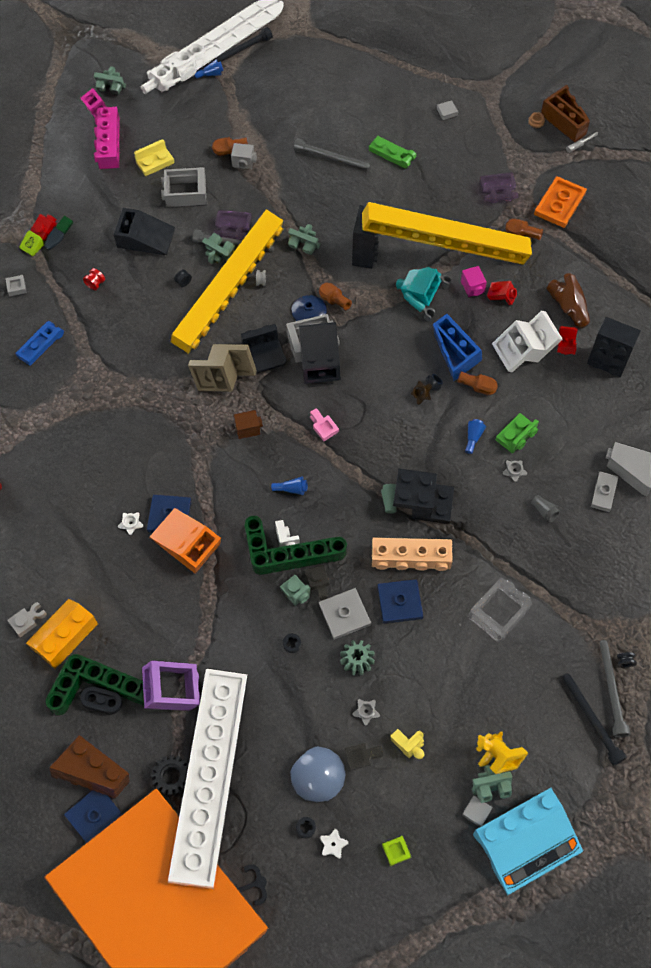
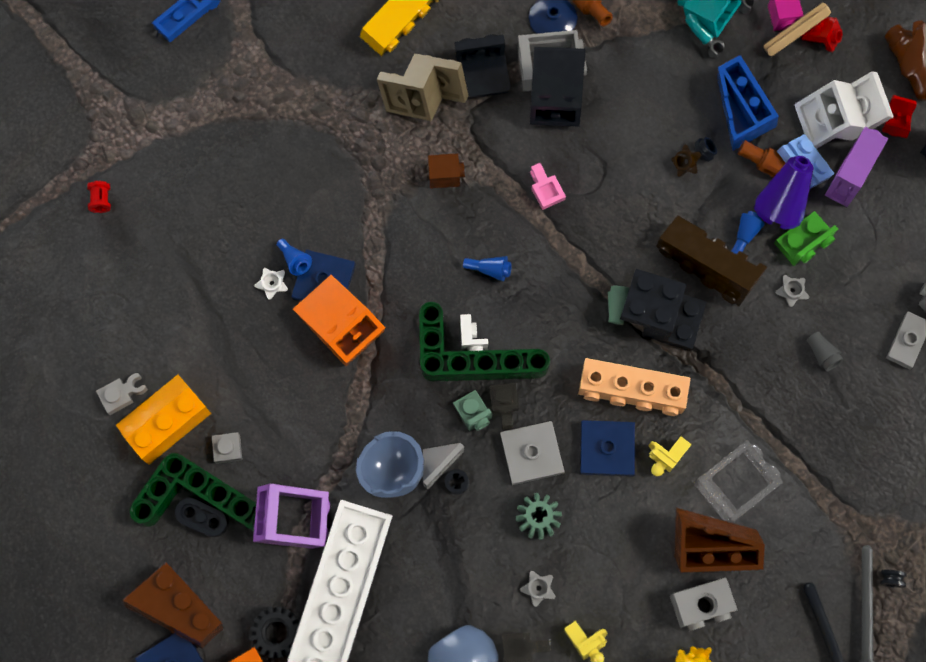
camera: 10 degrees right, 10 degrees up
none -> light grey plate [212,432,242,464]
none -> blue cone [277,239,312,276]
none -> sand blue cylinder [356,432,424,498]
none -> light grey slope [423,443,464,490]
none -> light yellow piece [649,437,692,476]
none -> dark brown wedge [656,215,767,306]
none -> light grey brick [670,578,737,631]
none -> reddish brown wedge [675,508,765,572]
none -> dark purple cone [754,156,814,229]
none -> tan axle [763,2,831,56]
none -> light blue plate [777,134,834,189]
none -> medium lavender window [825,127,888,207]

